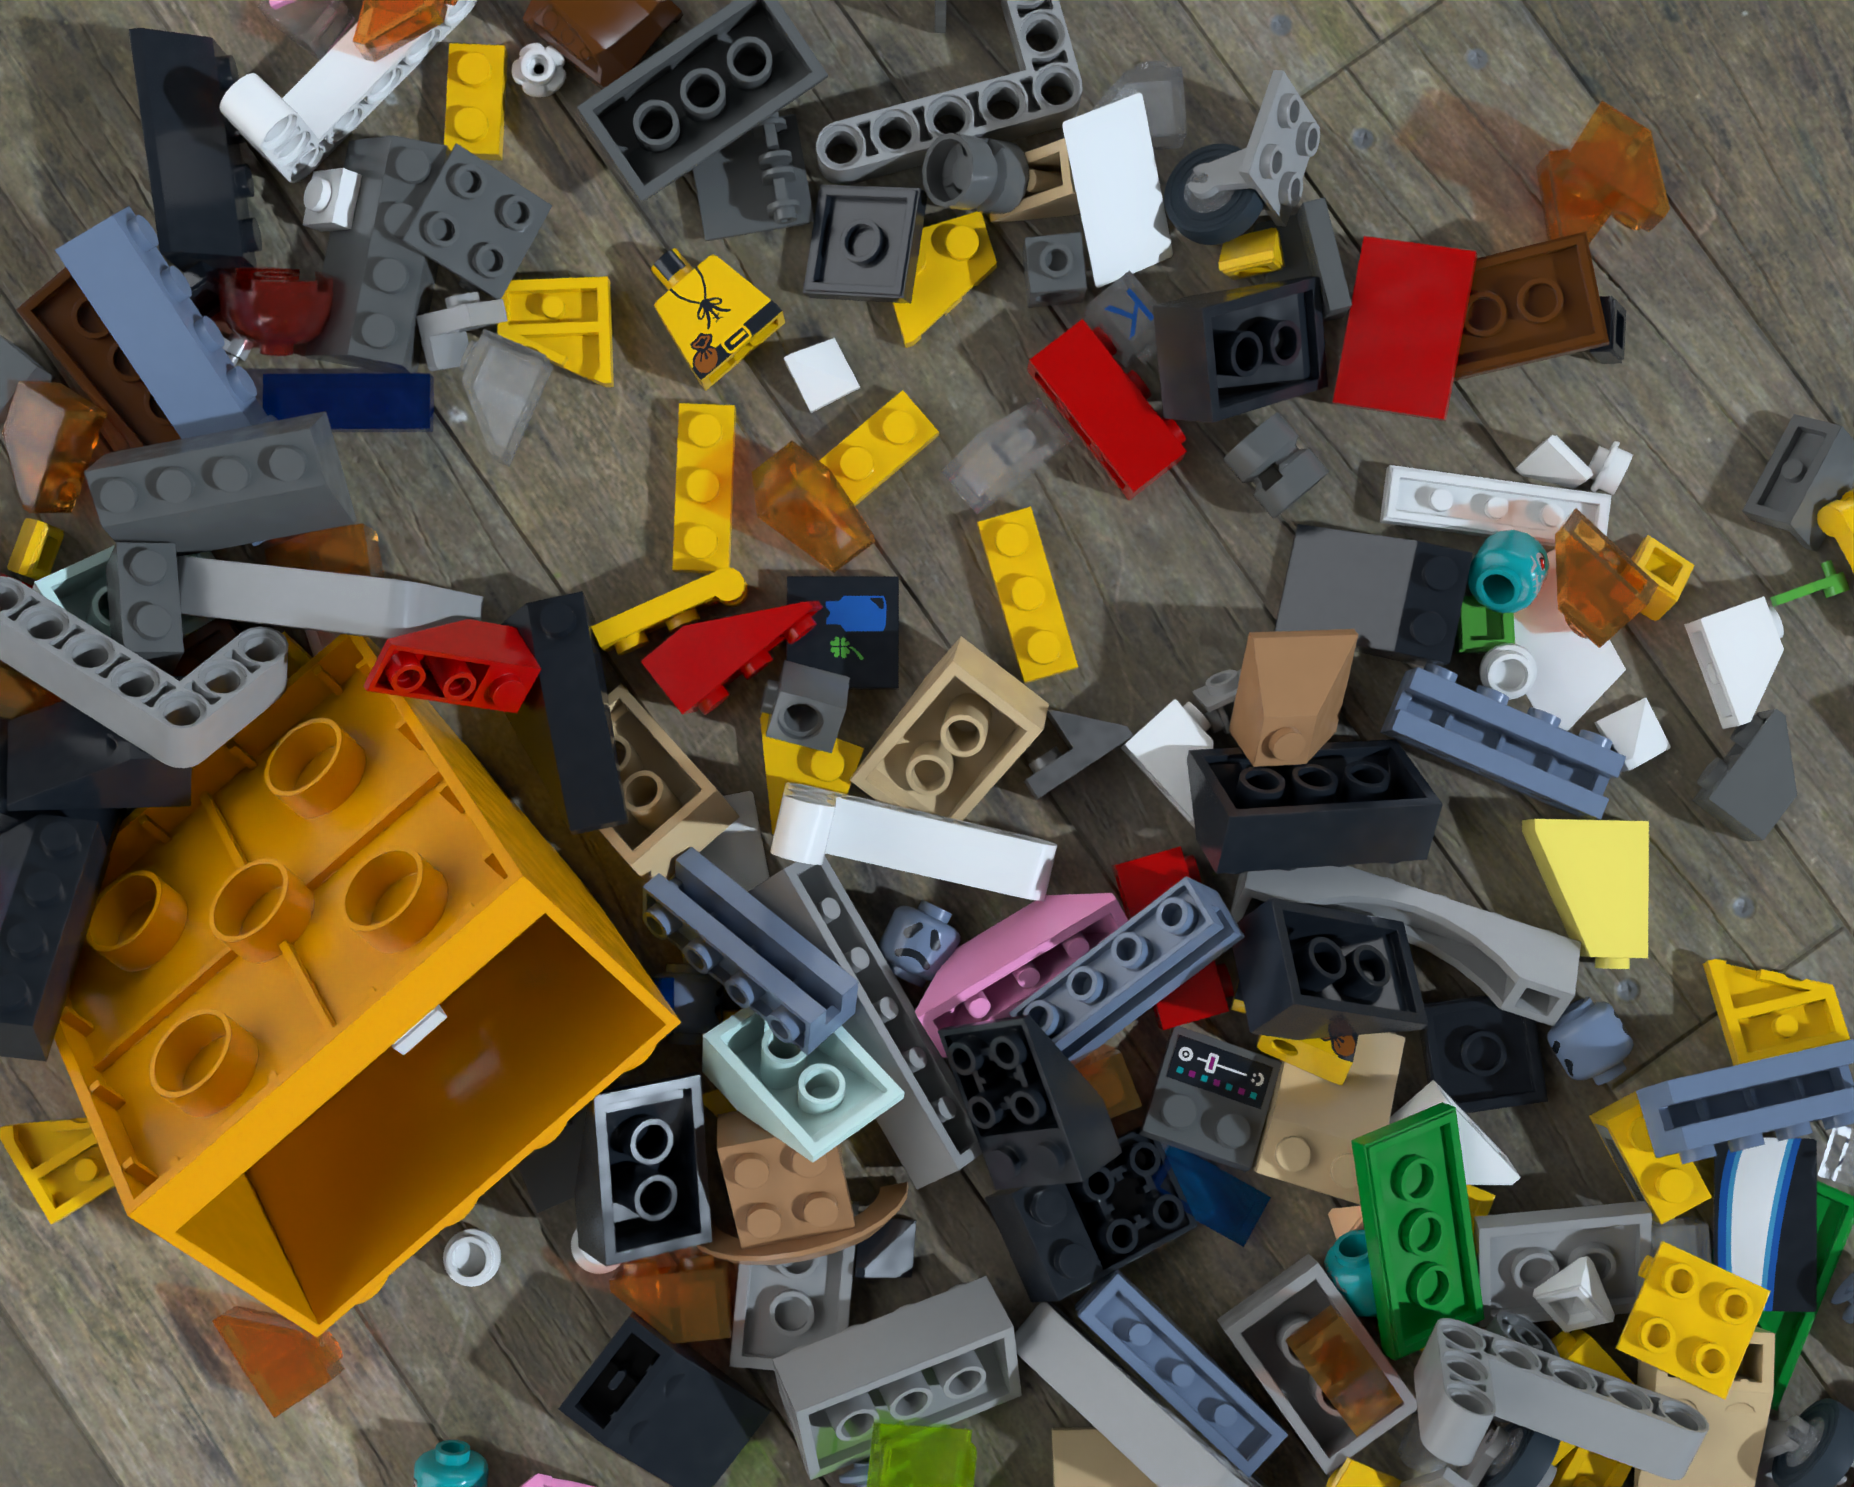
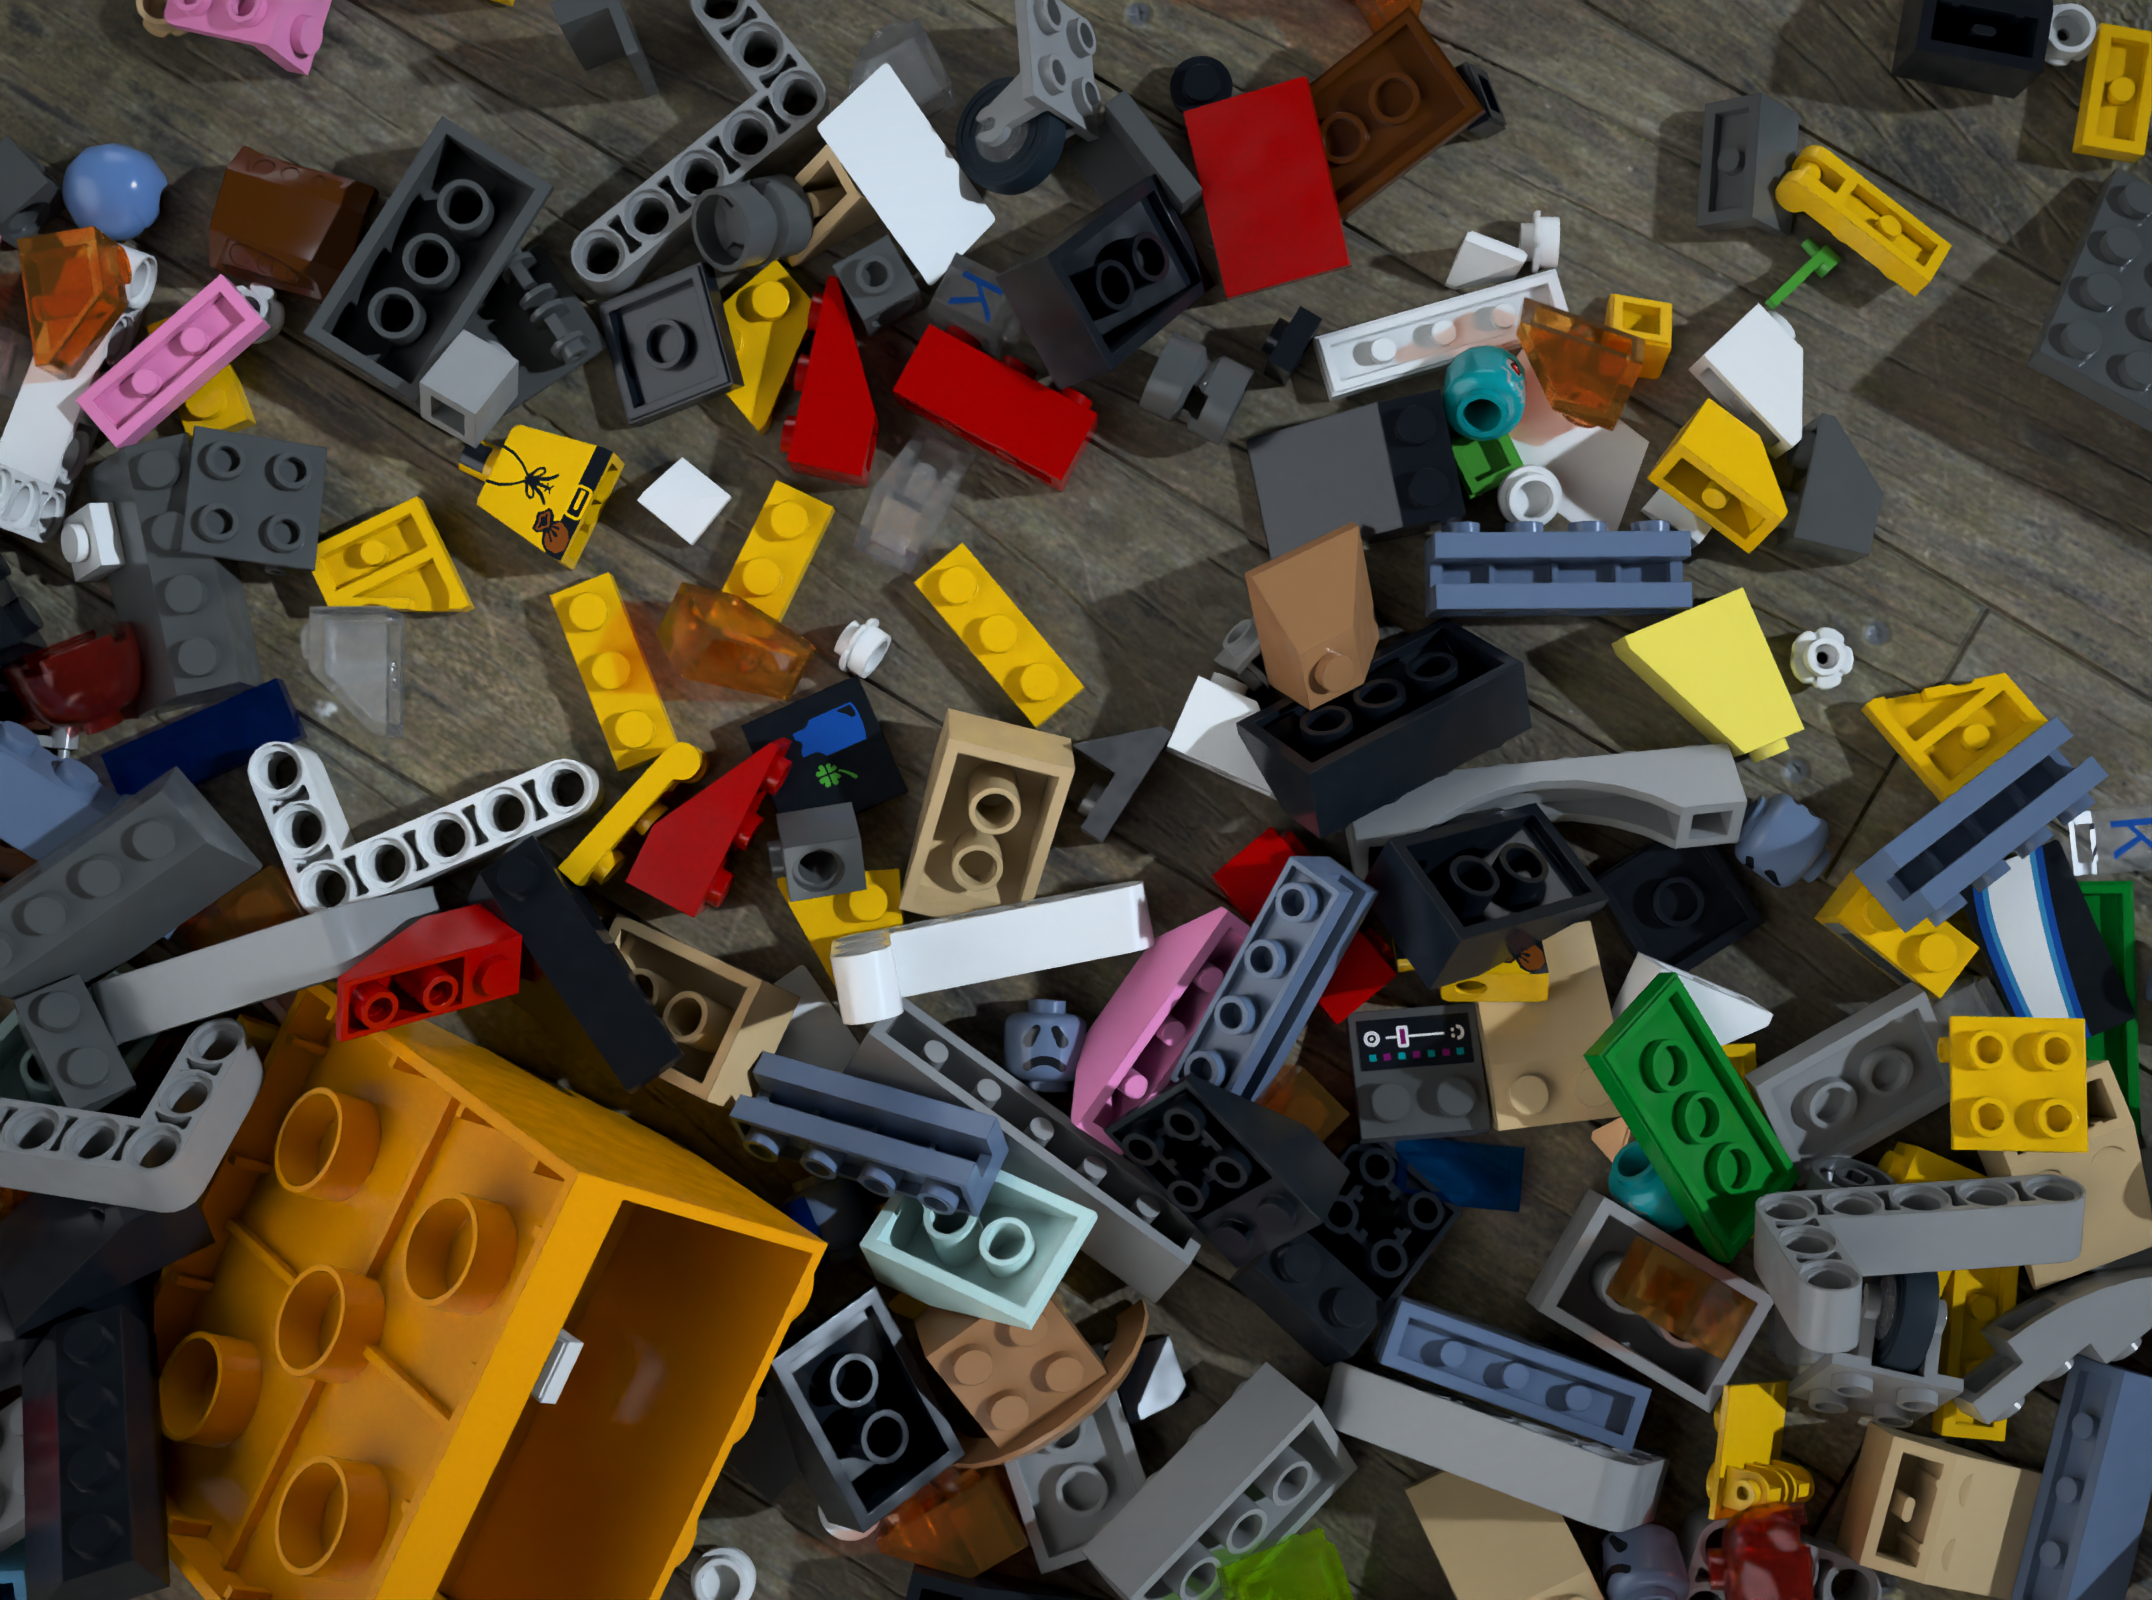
camera: 20 degrees left, 0 degrees up
light grey bracket [416,292,508,371] -> none
yellow slope [1218,228,1285,280] -> none
white slope [1533,1256,1615,1333] -> none
none -> bright pink plate [75,274,271,449]
none -> white beam [247,741,605,914]
none -> light grey brick [419,329,519,449]
none -> red slope [780,275,881,488]
none -> white plate [834,618,891,678]
none -> black plate [1170,56,1233,115]
none -> black plate [1261,306,1322,387]
none -> yellow slope [1647,397,1788,554]
none -> white plate [1790,627,1854,690]

